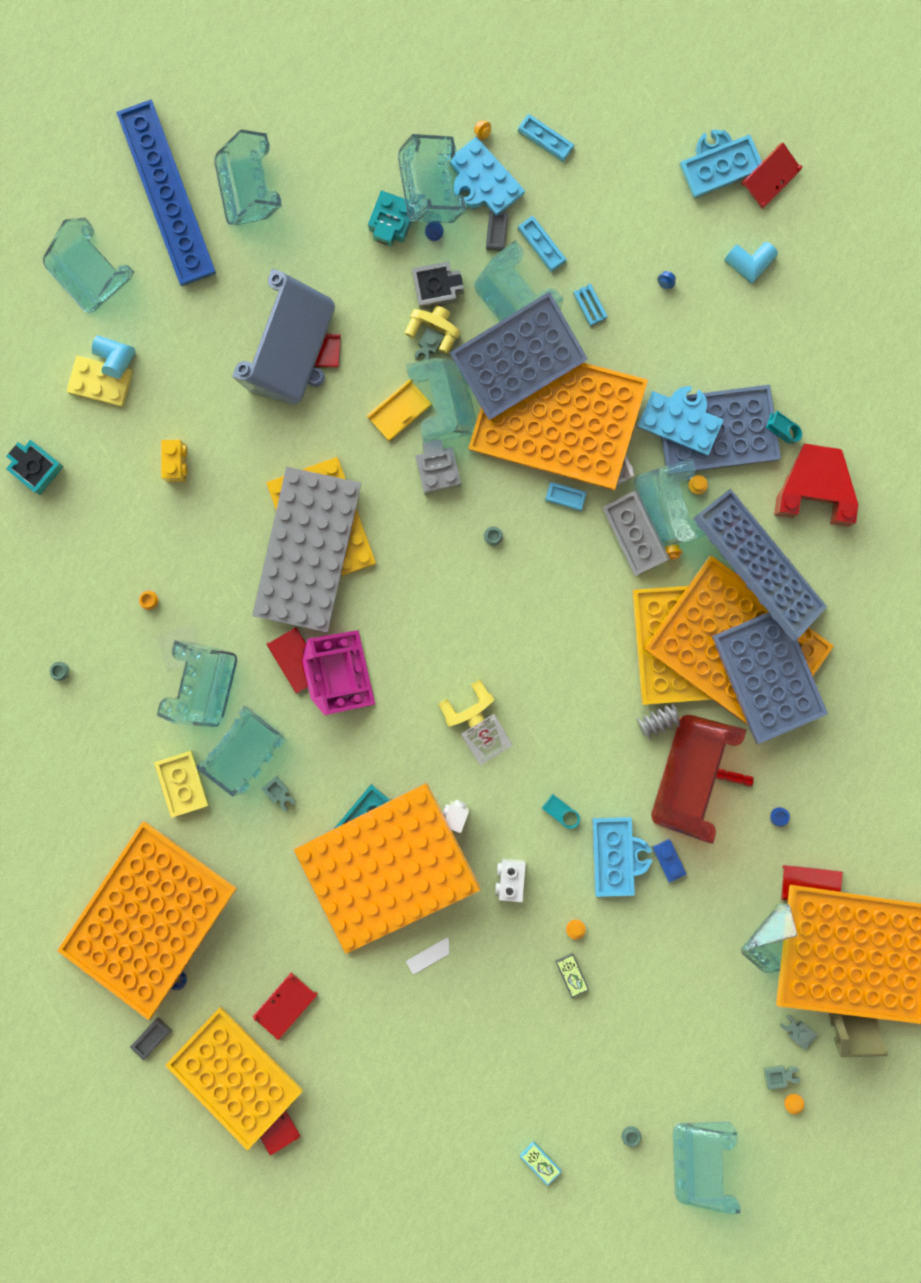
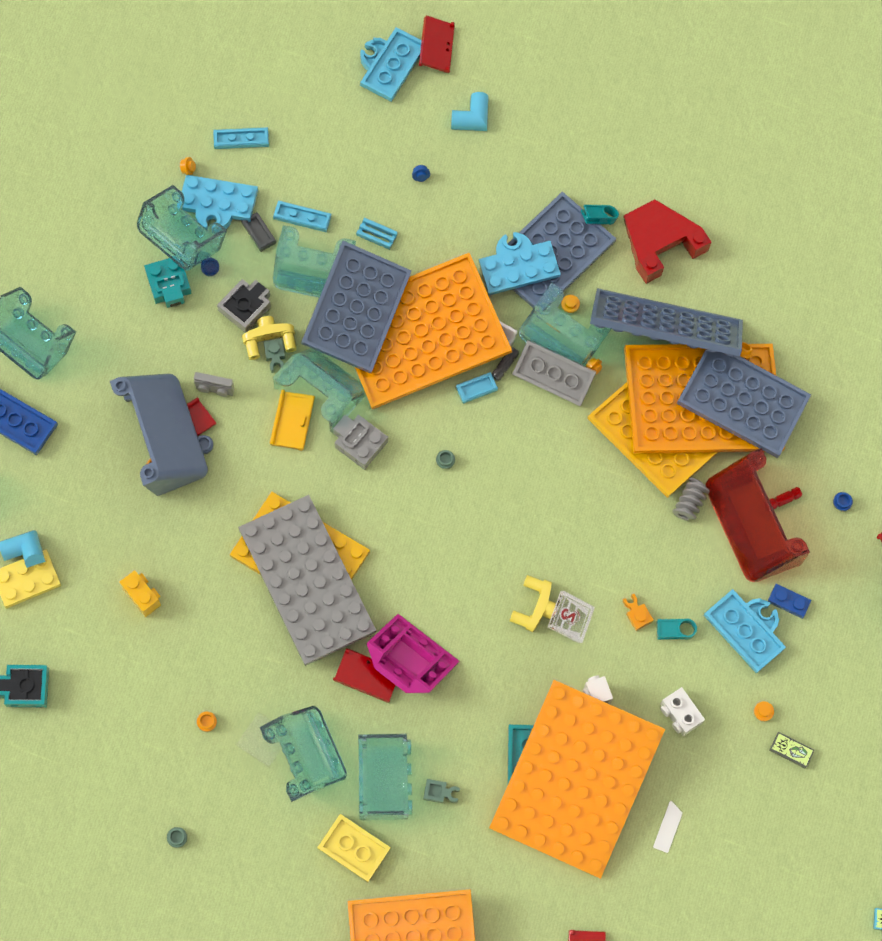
camera: 45 degrees left, 15 degrees down
none -> light grey plate [194,372,234,397]
none -> dark grey axle [492,347,519,380]
none -> light orange plate [622,594,654,631]

